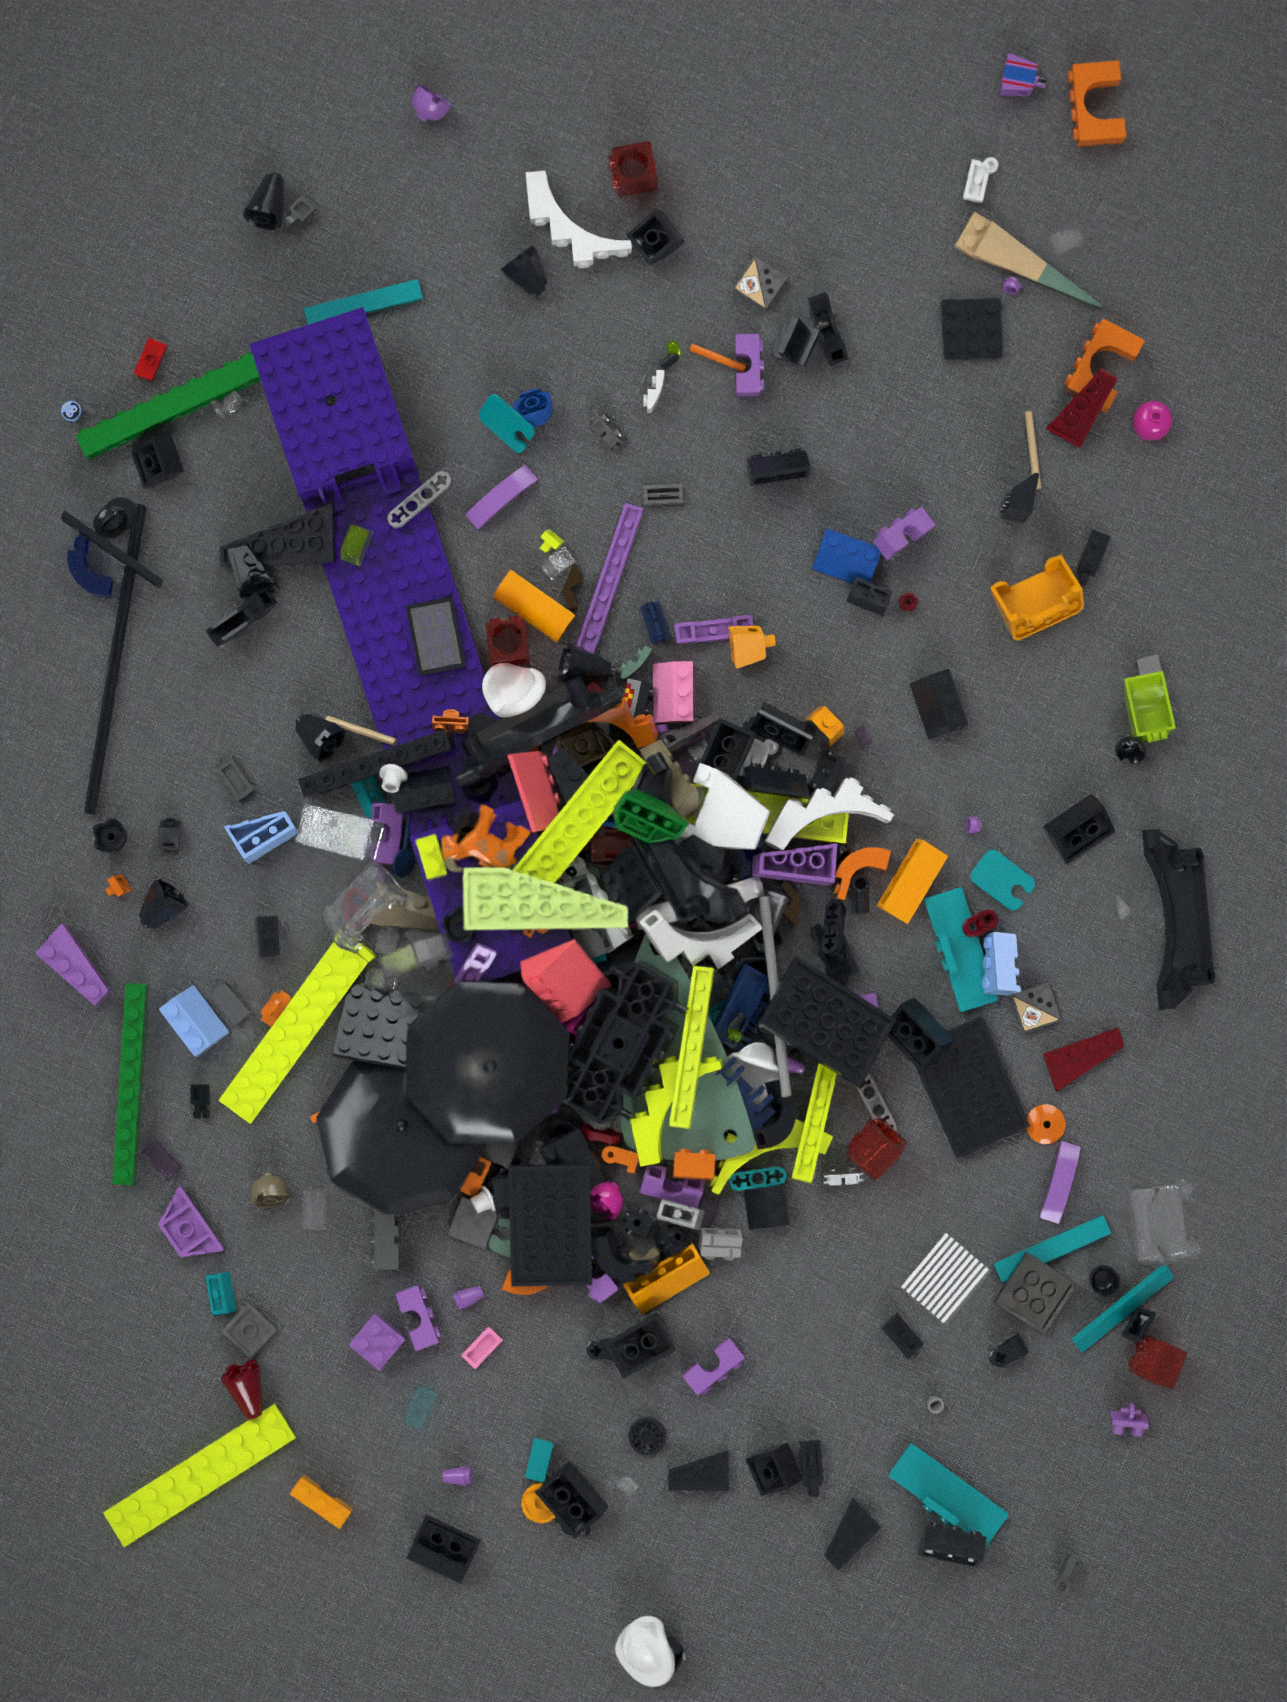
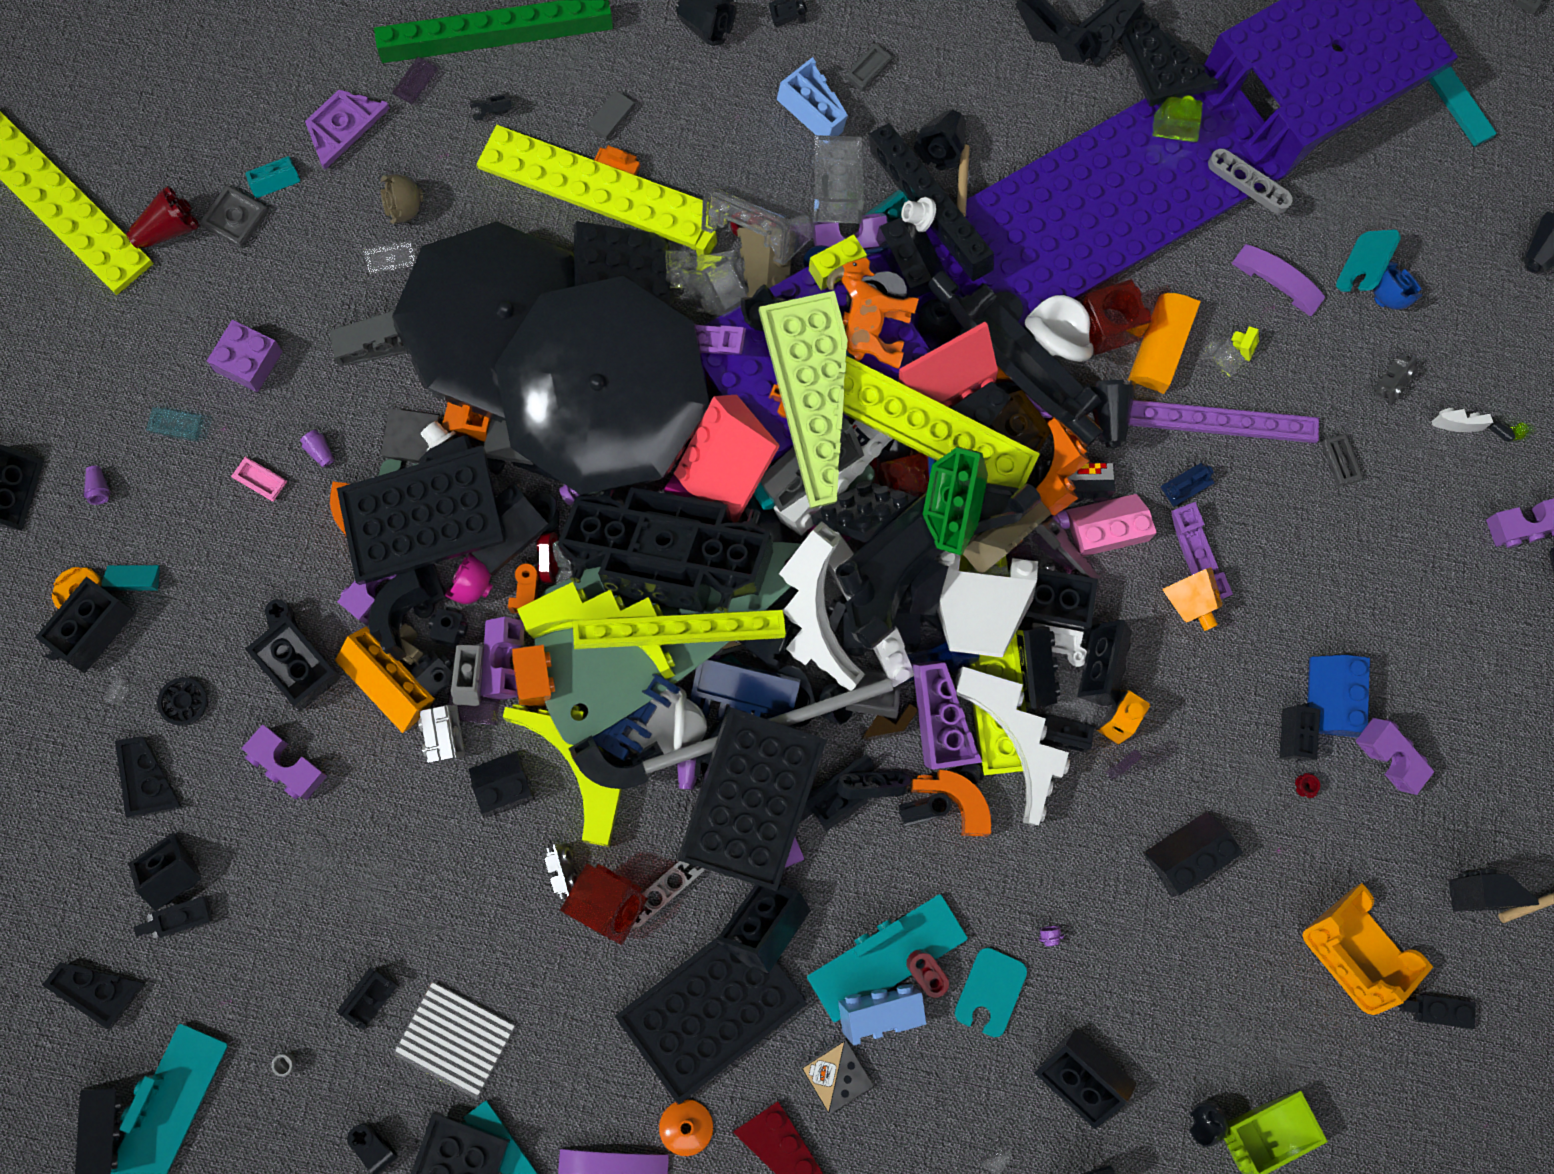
camera: 75 degrees right, 10 degrees down
light blue slope [159,985,230,1057] -> none
black hinge [255,916,280,958] -> none
light orange arch [290,1474,353,1529] -> none
medium lavender arch [395,1284,441,1351] -> none
clear piece [406,597,466,676] -> none
orange piece [432,709,469,734] -> none
dark brown slope [562,564,584,611] -> none
sand green slope [619,646,652,681] -> none
orange bar [689,343,746,372] -> none
arm [728,1011,747,1042] -> none
teal beam [729,1166,787,1190] -> none
black slope [747,448,811,486] -> none
neon yellow plate [791,1063,837,1184] -> none
light orange brick [876,838,948,924] -> none
light grey slope [1136,654,1162,675] -> none

